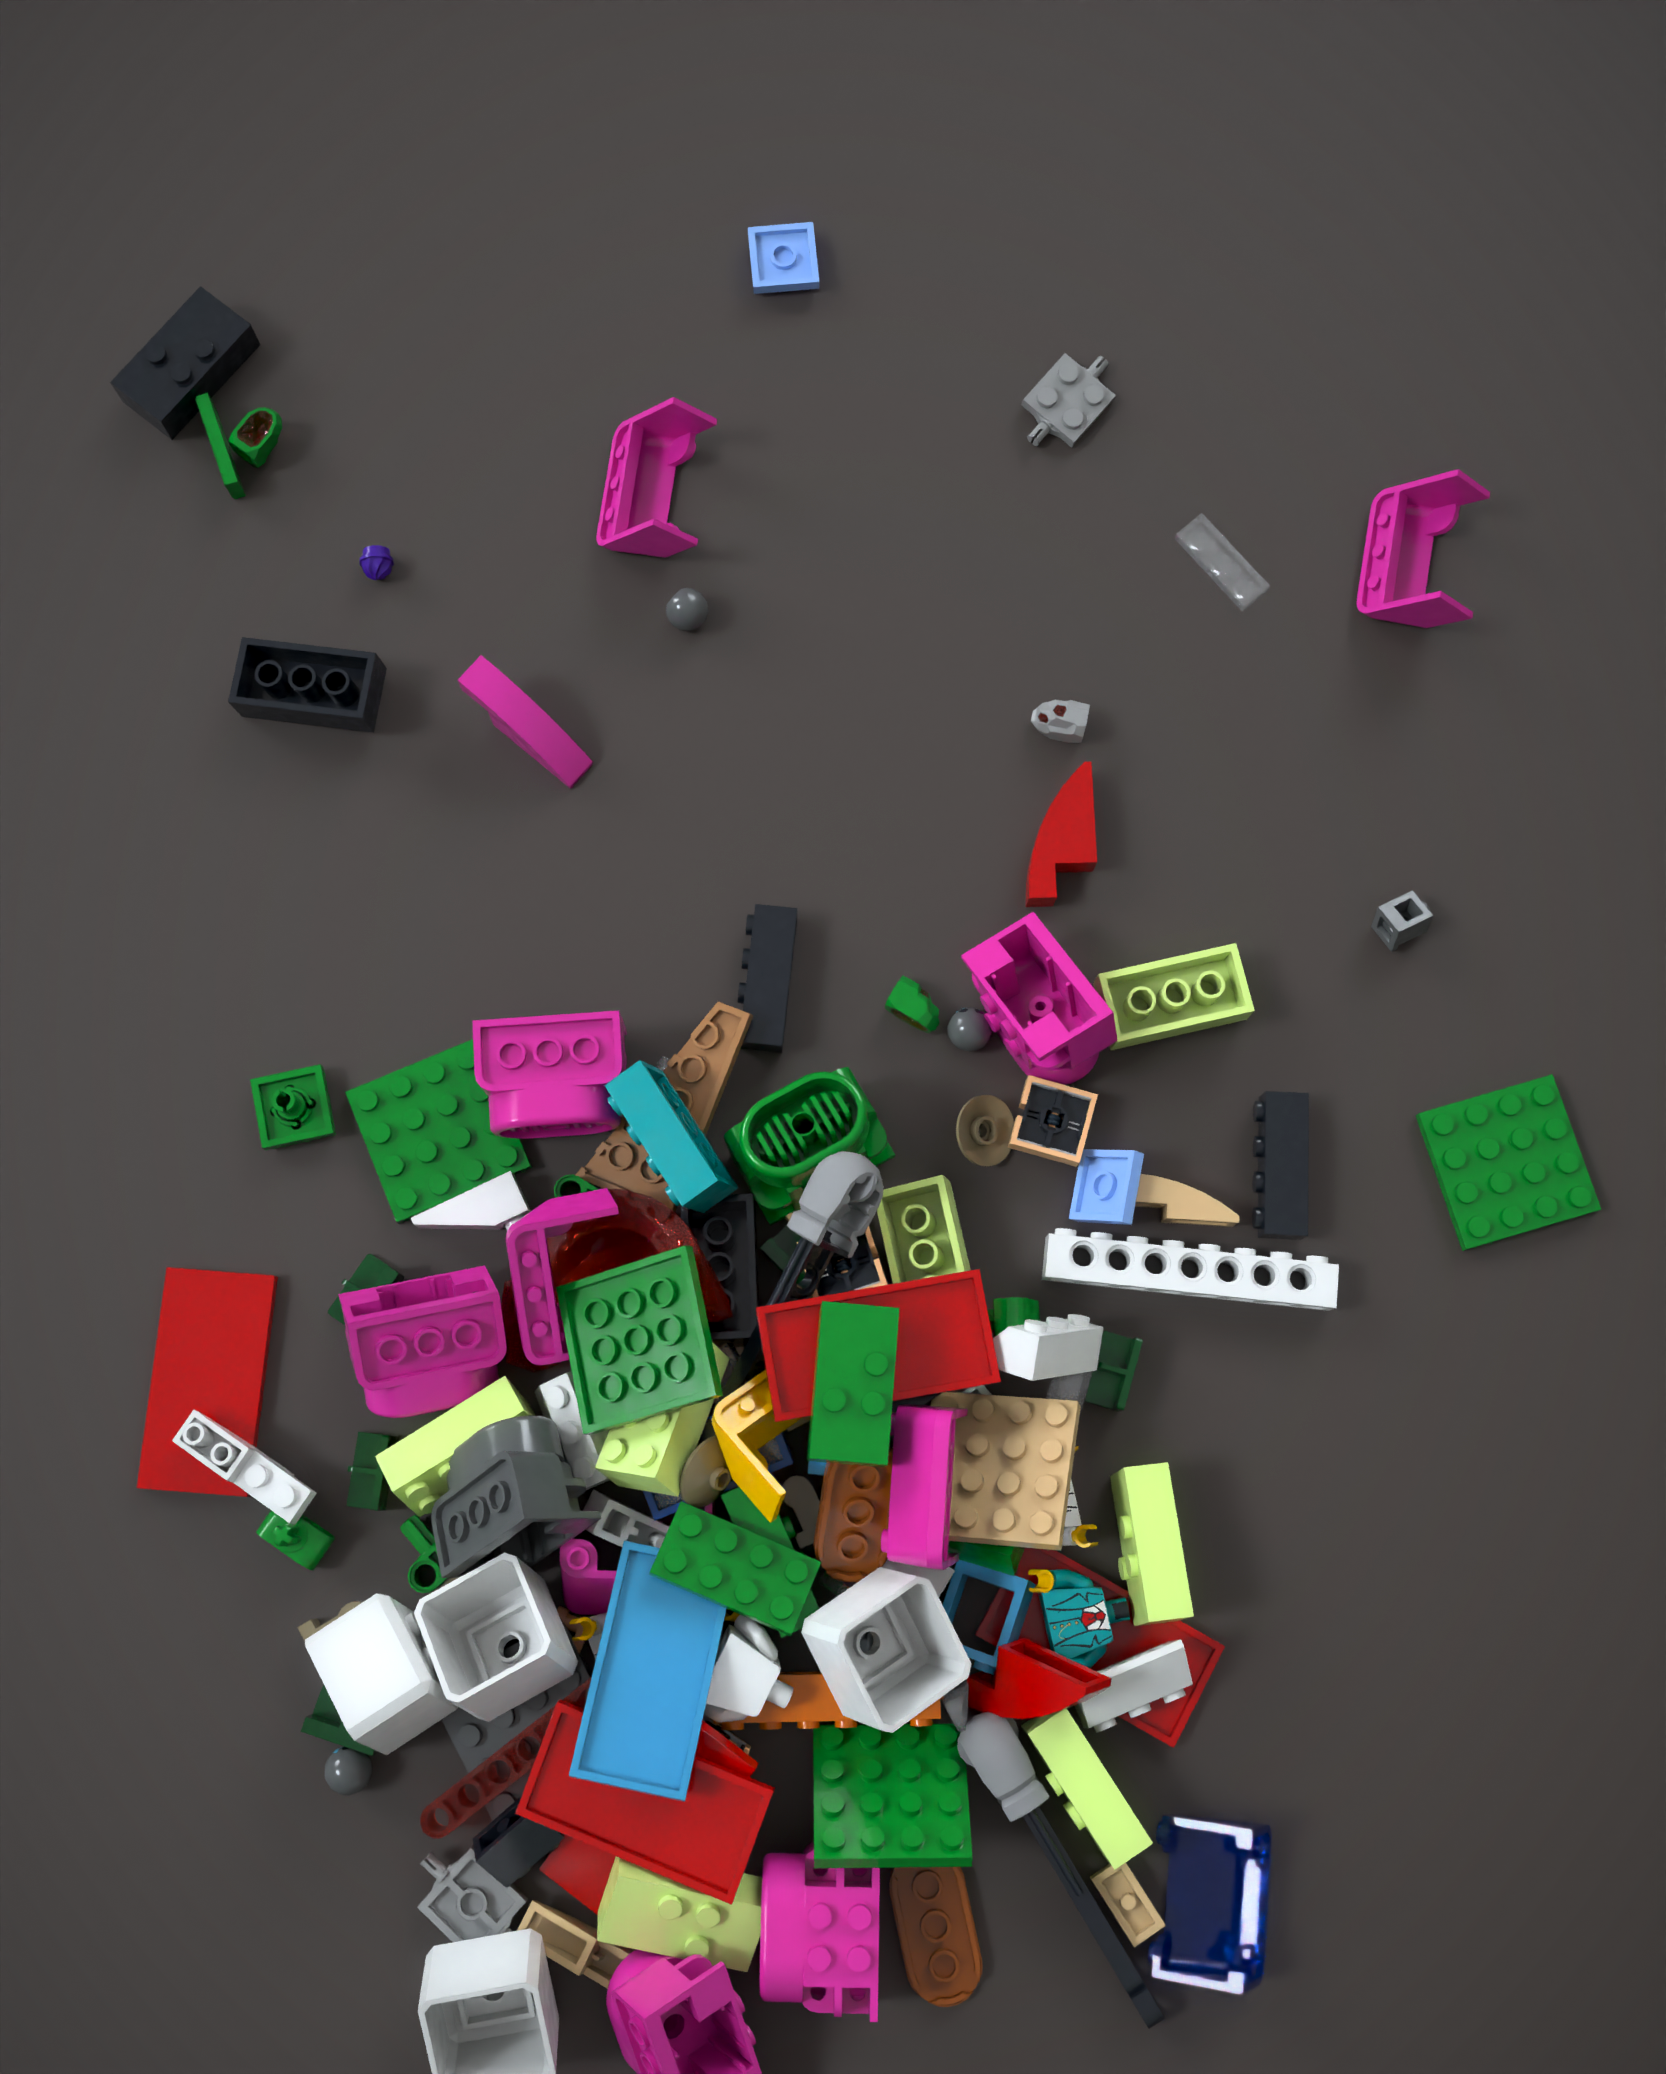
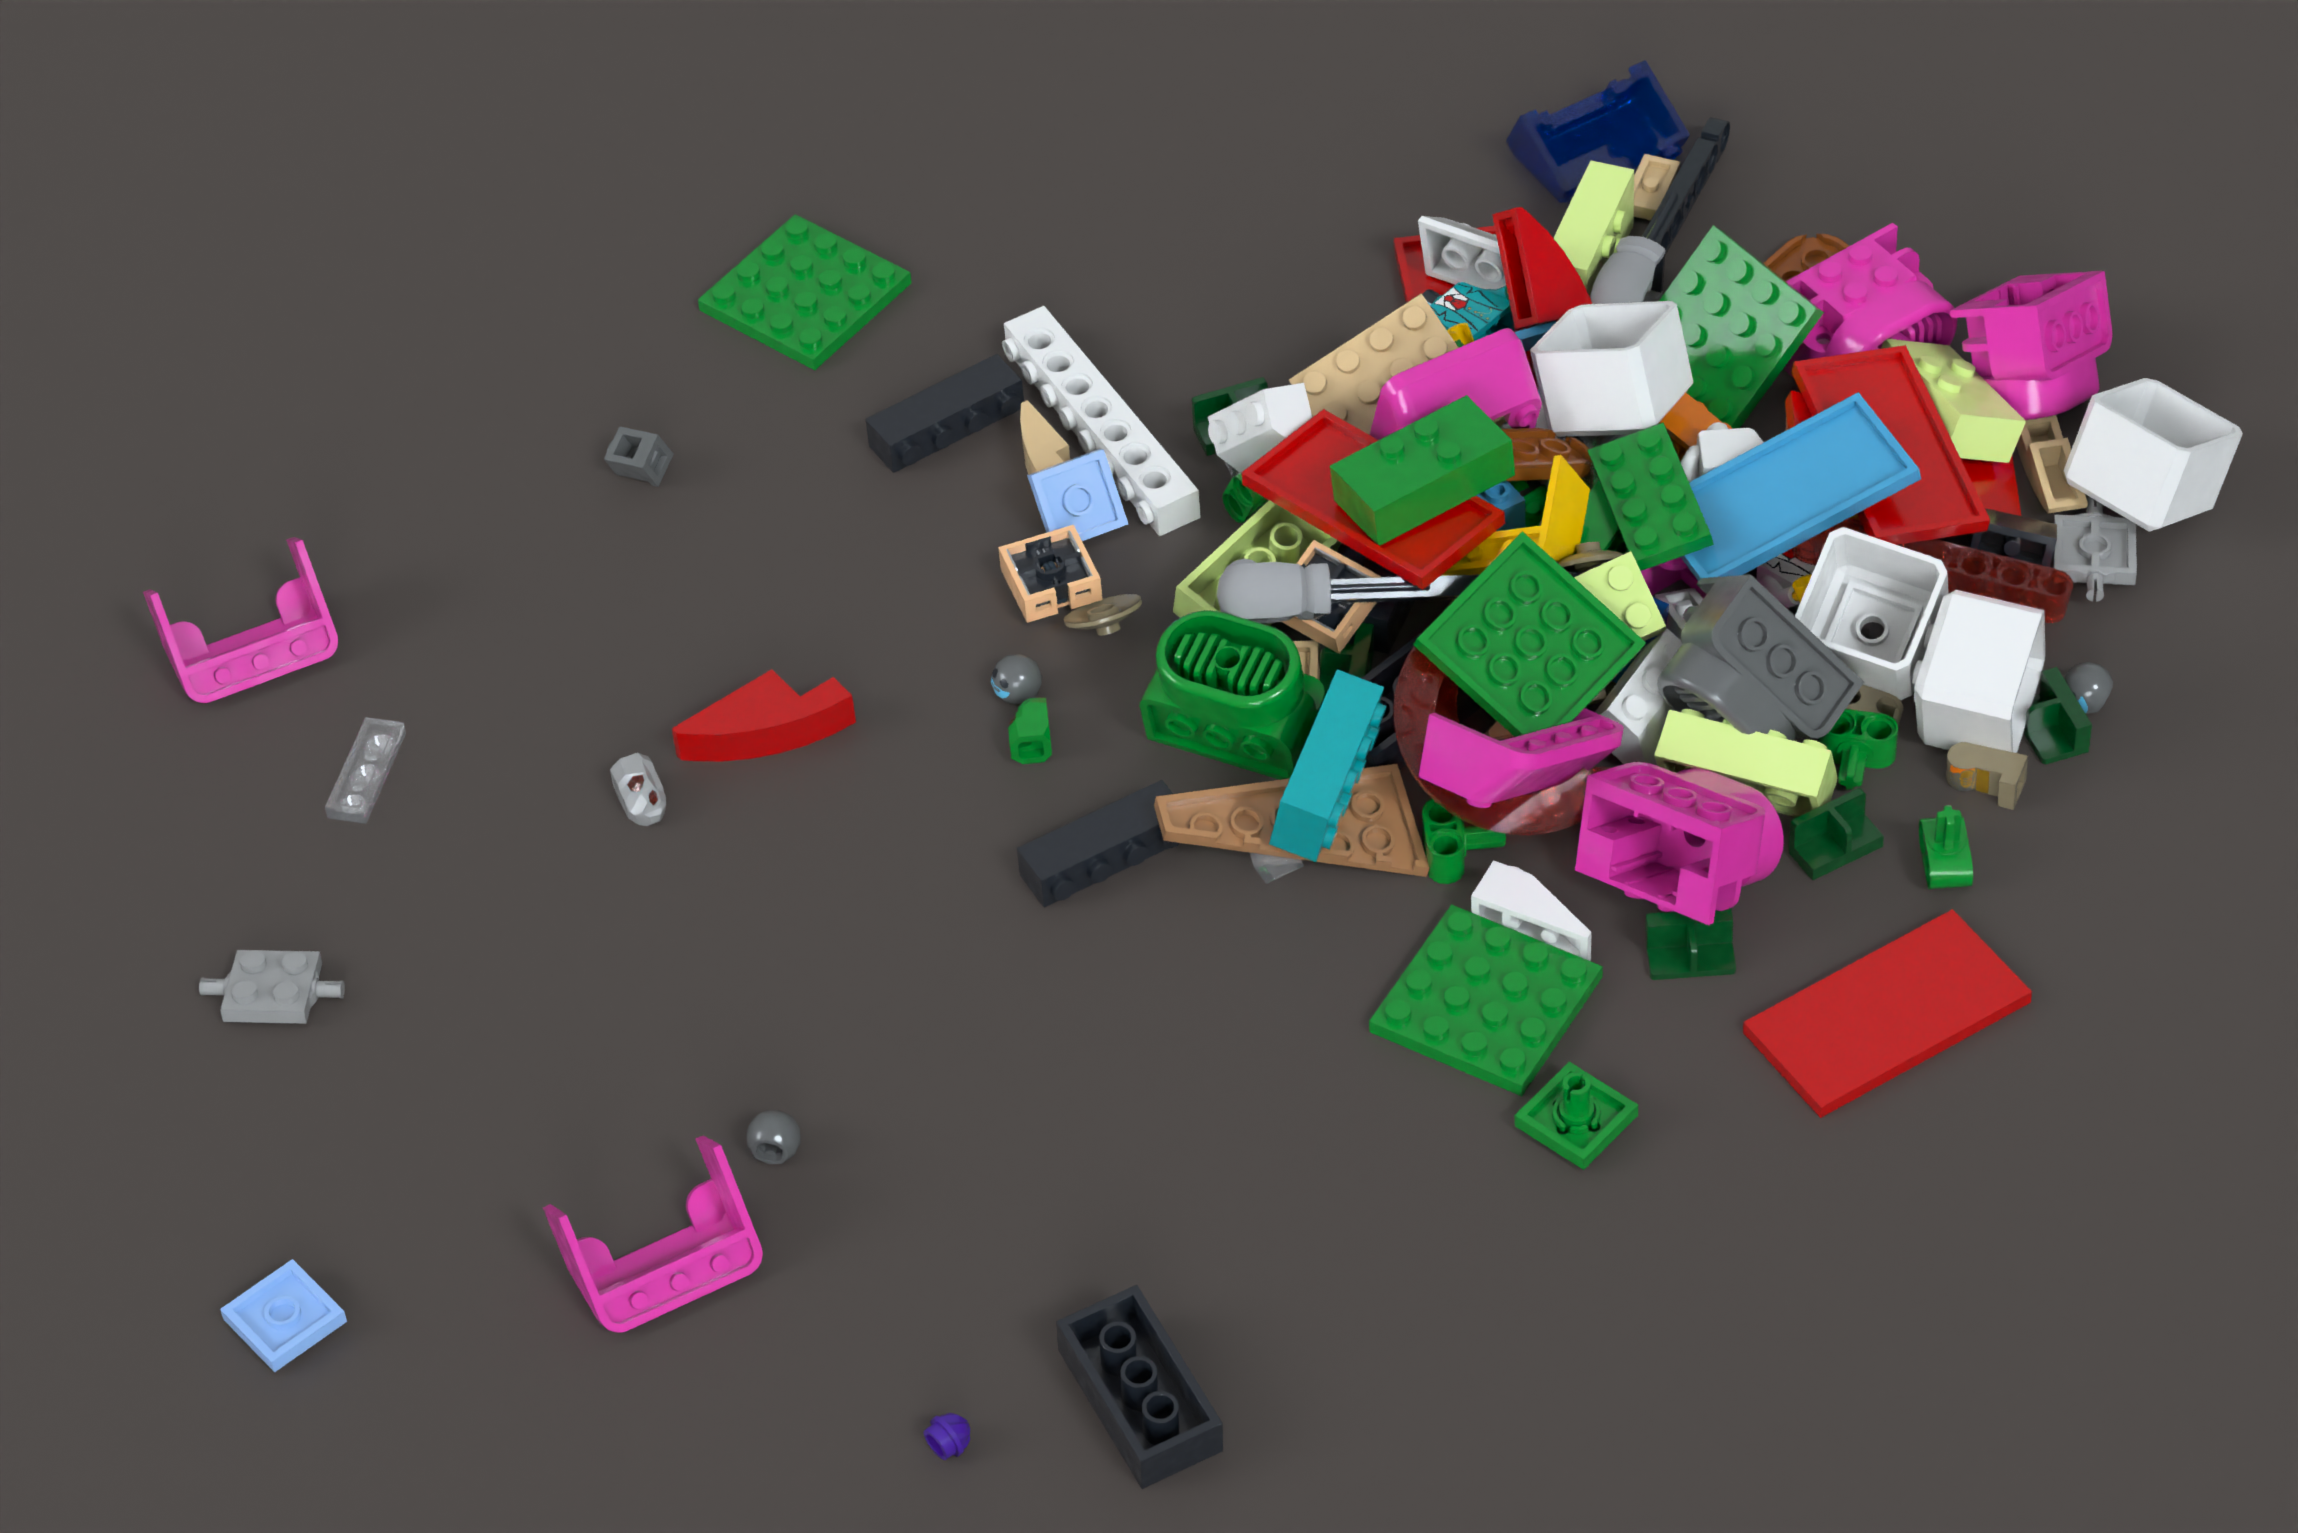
camera: 120 degrees left, 30 degrees down
white slope [172,1409,317,1525] -> none
dark pink slope [458,655,593,789] -> none
dark pink brick [472,1010,627,1139] -> none
dark pink brick [961,912,1117,1085] -> none
yellowish green brick [1093,943,1255,1051] -> none
yellowish green brick [1110,1462,1194,1626] -> none

